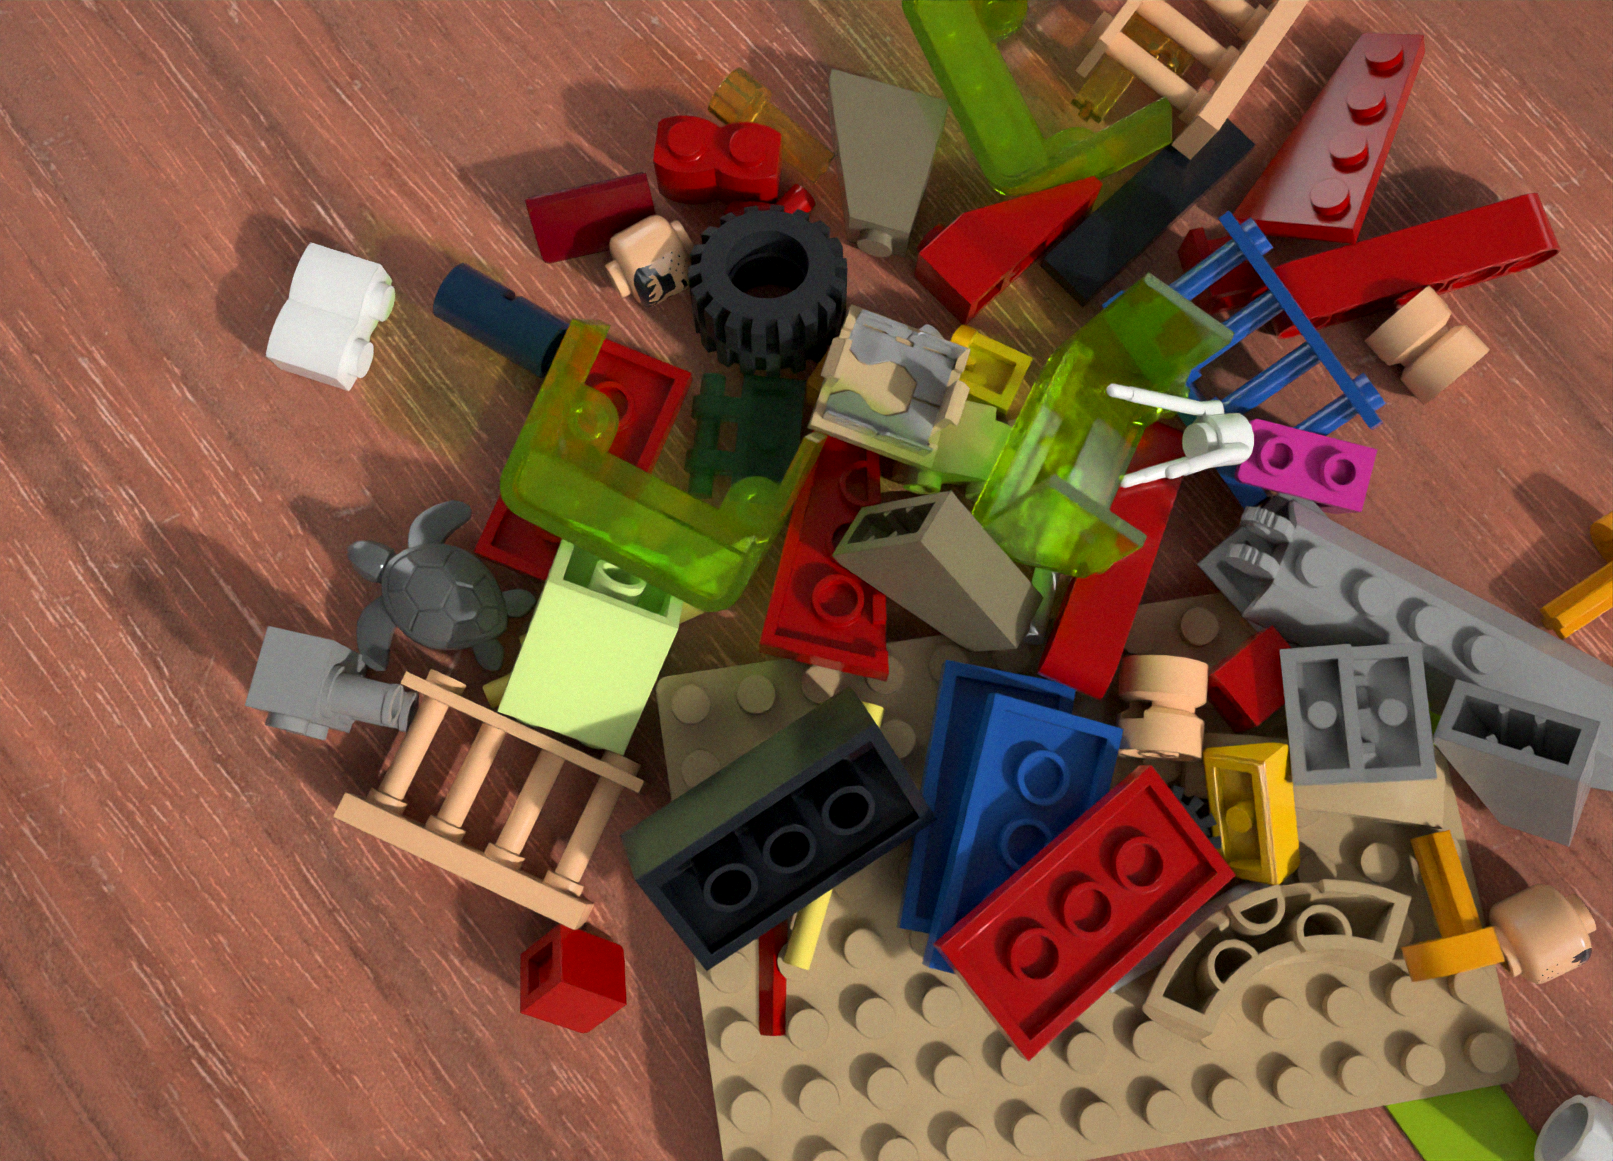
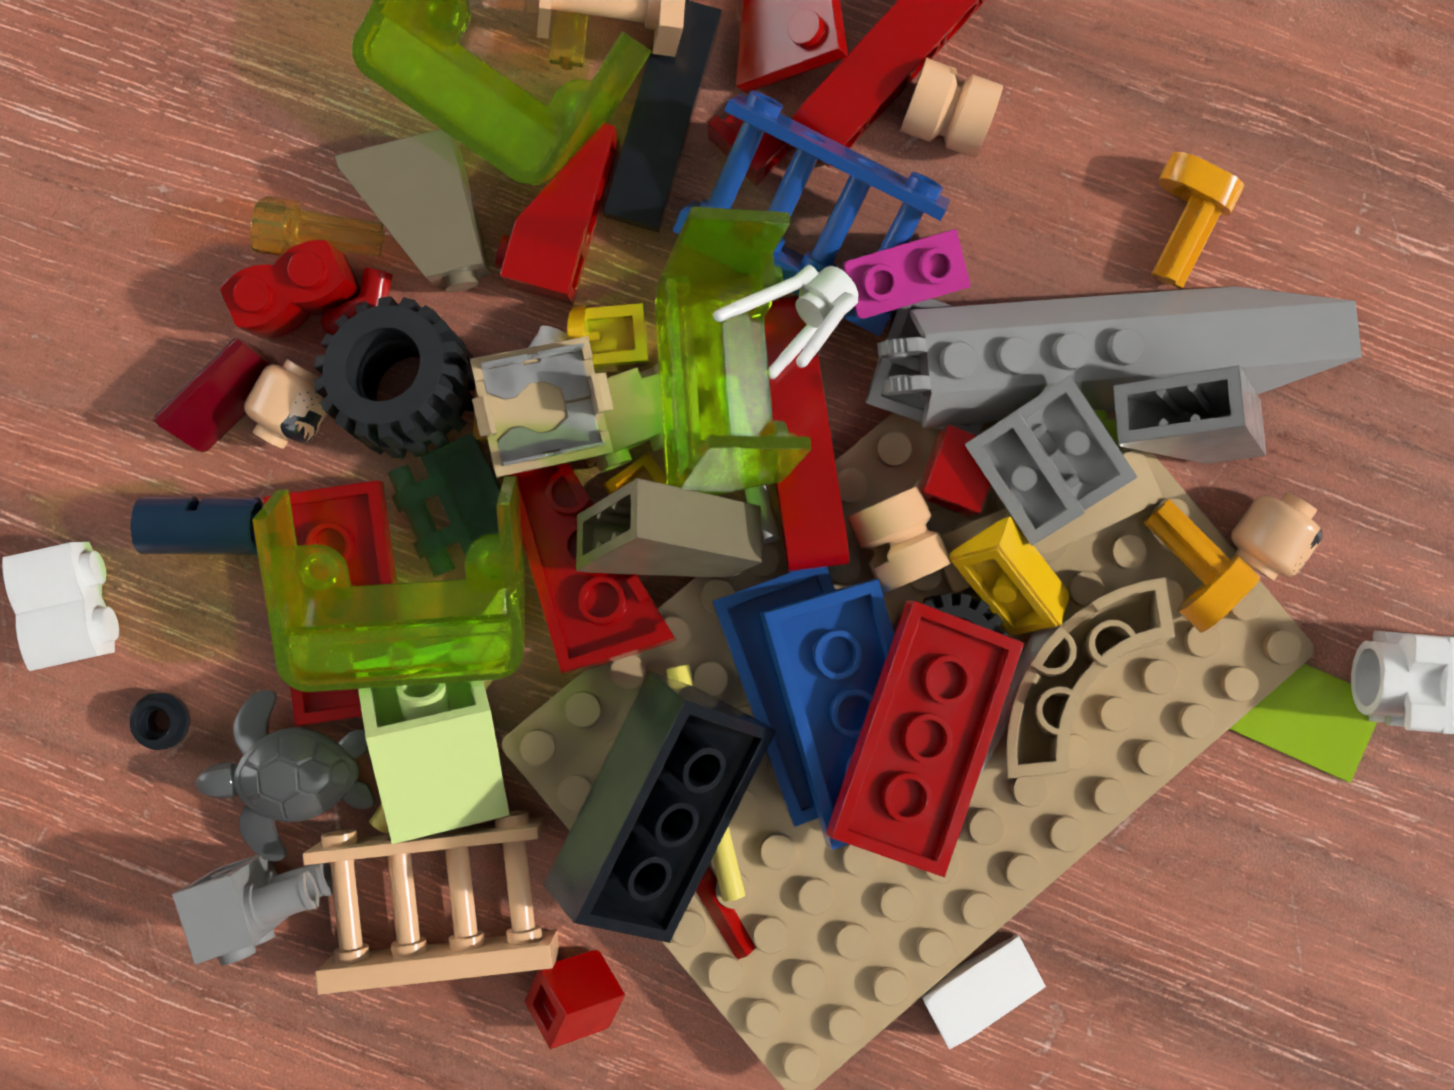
camera: 30 degrees left, 10 degrees up
none -> black plate [130,692,190,750]

